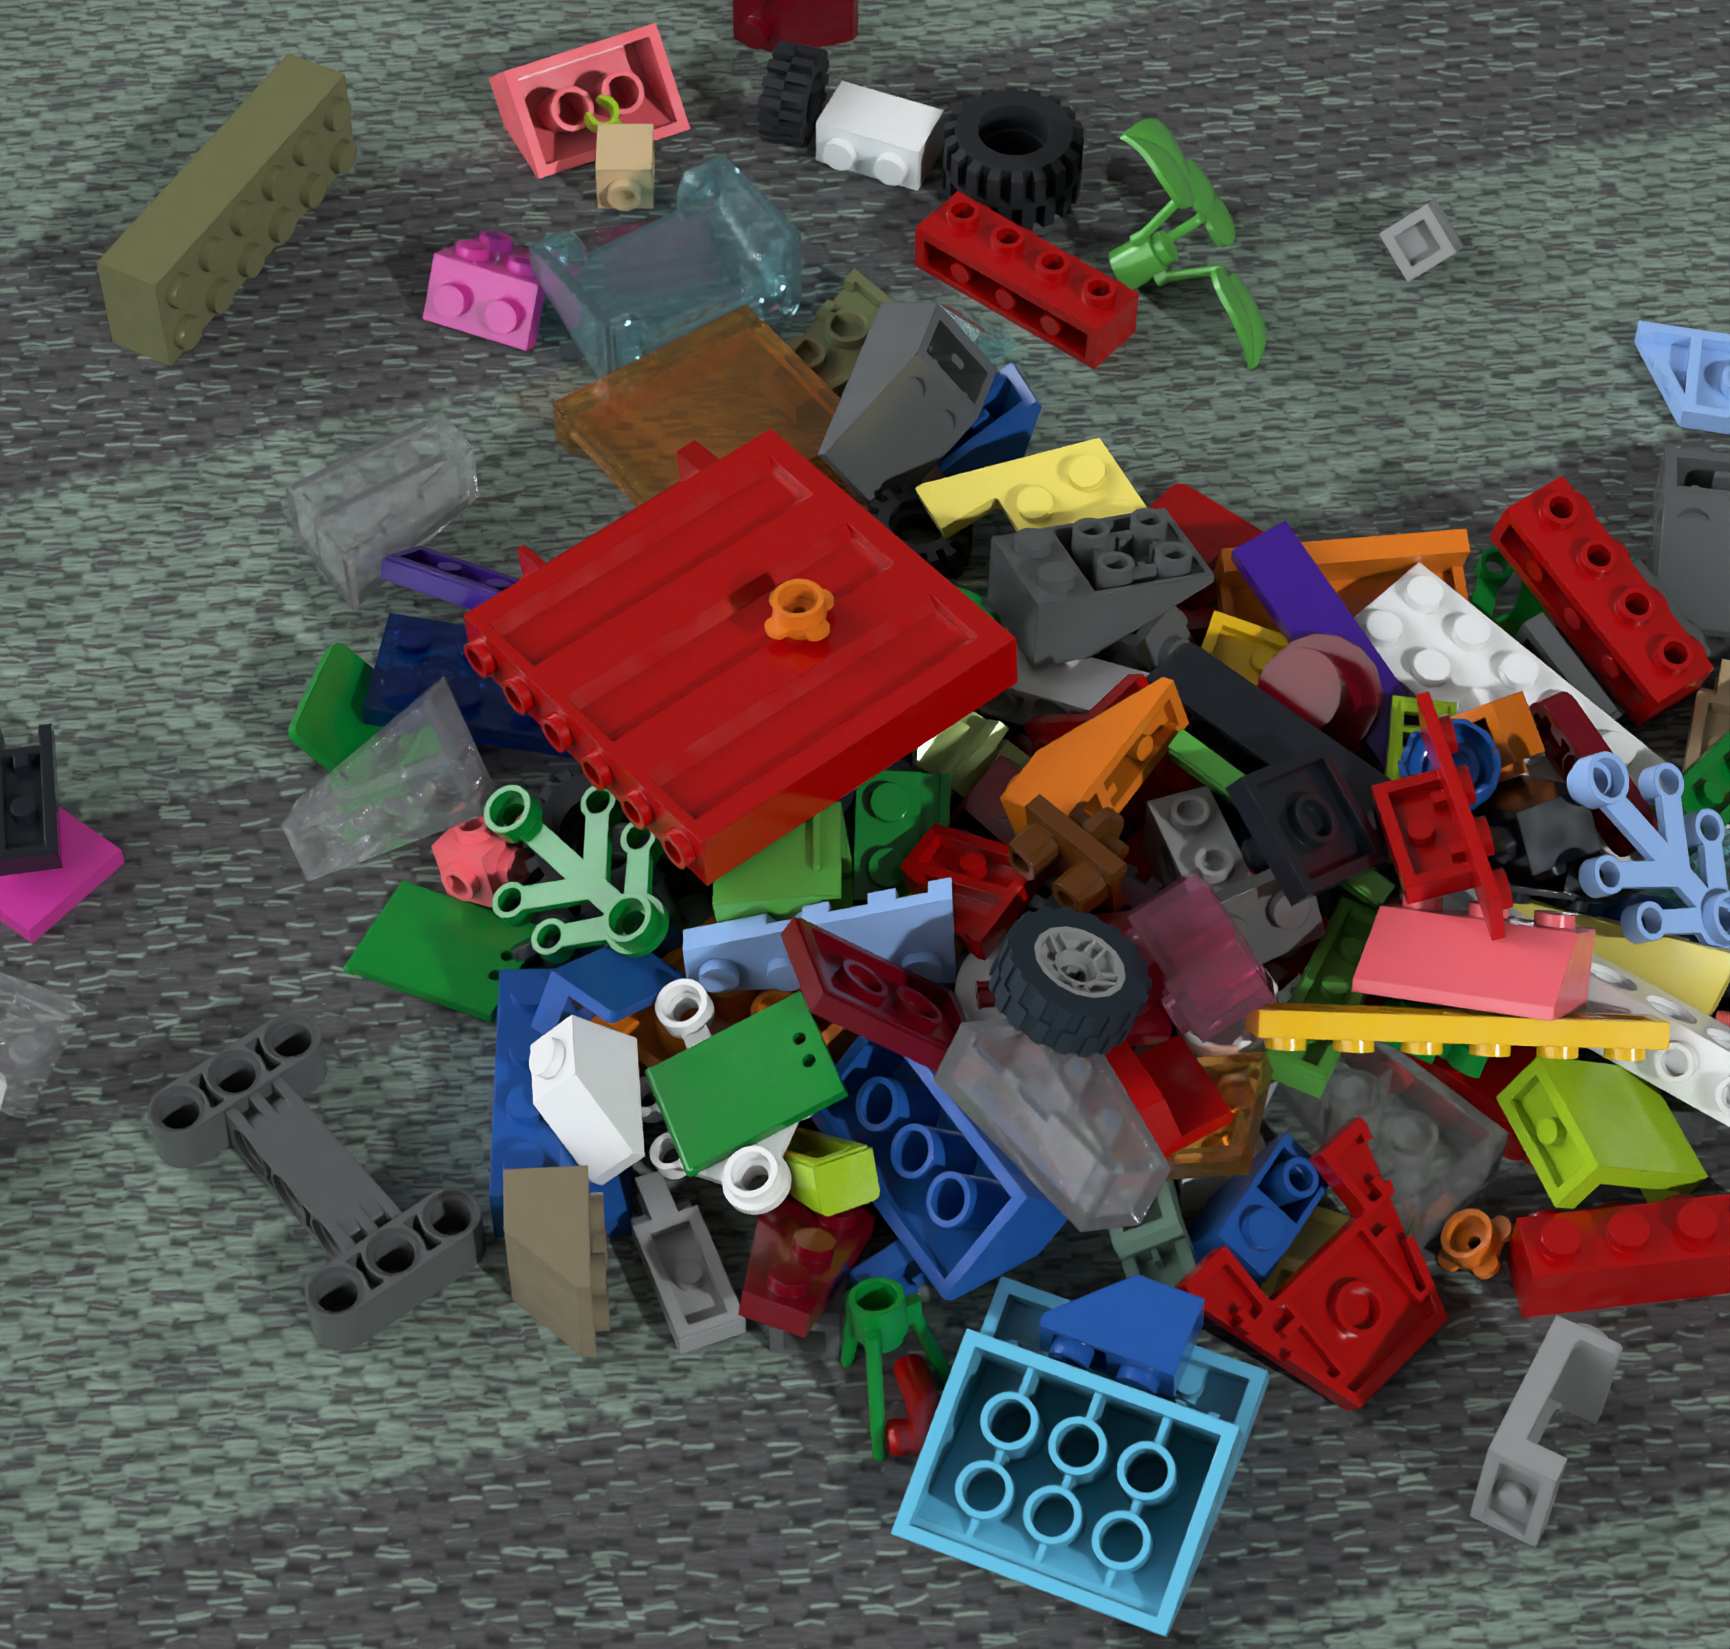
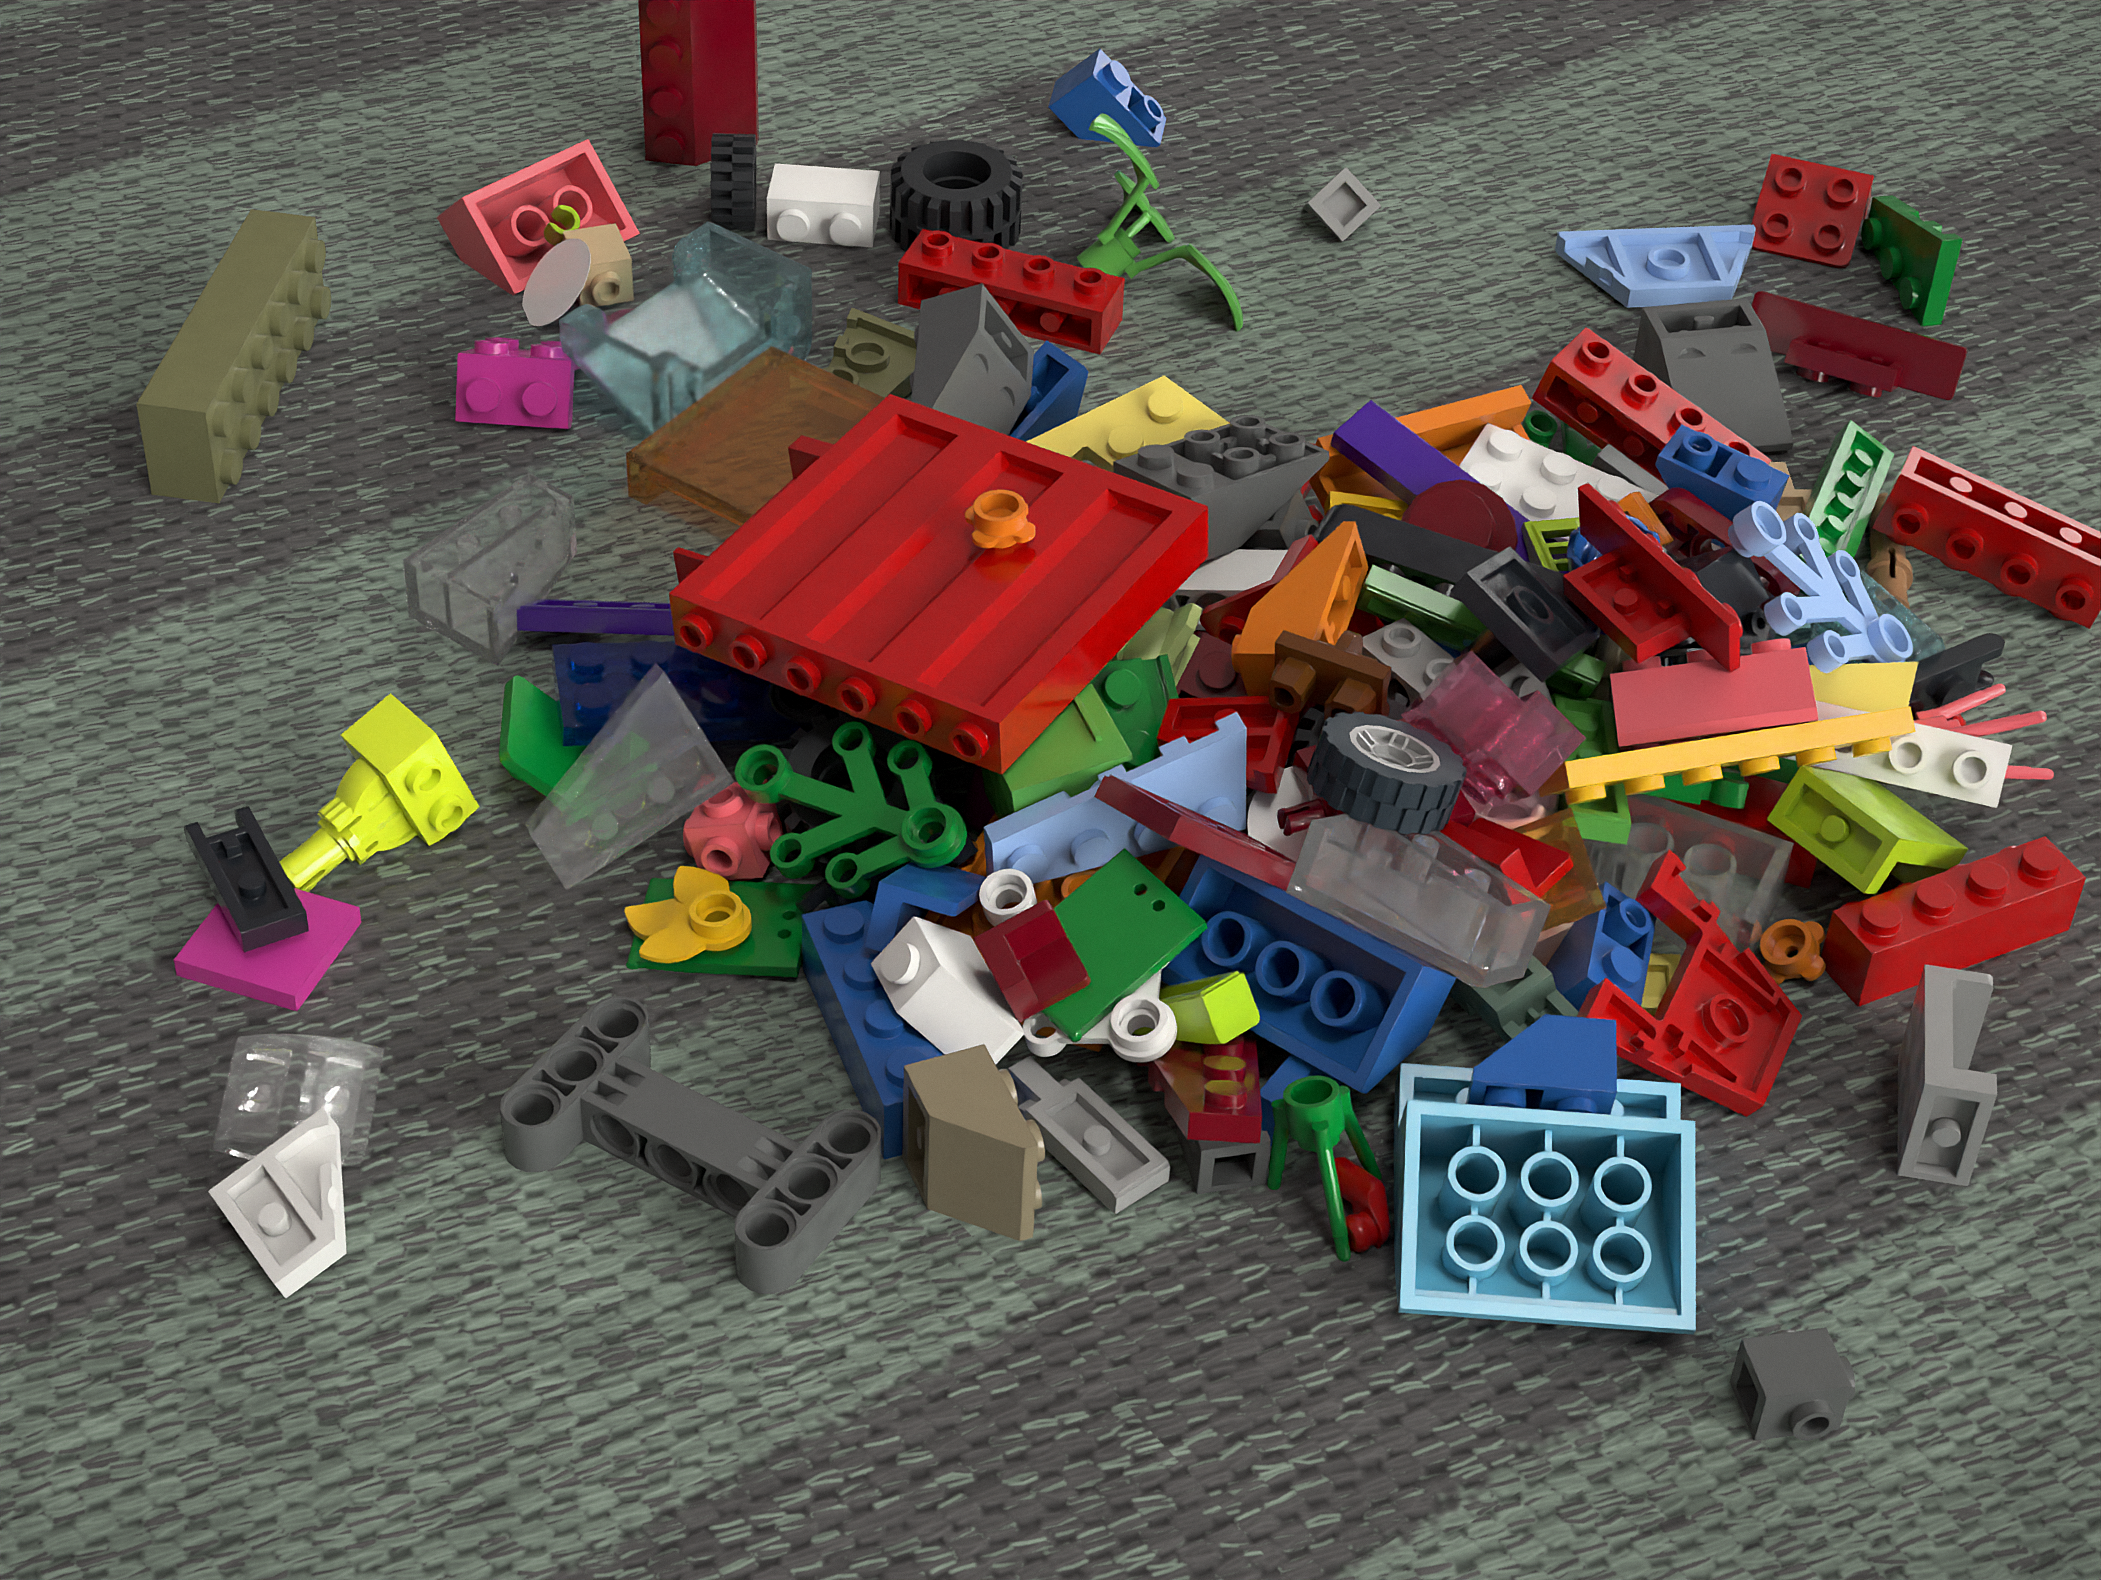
camera: 20 degrees left, 10 degrees down
none -> neon yellow brick [279,693,480,892]
none -> white sticker [522,238,591,326]
none -> yellow plate [624,866,752,963]
none -> dark red panel [973,900,1091,1023]
none -> blue slope [1048,48,1166,147]
none -> blue slope [1655,424,1790,548]

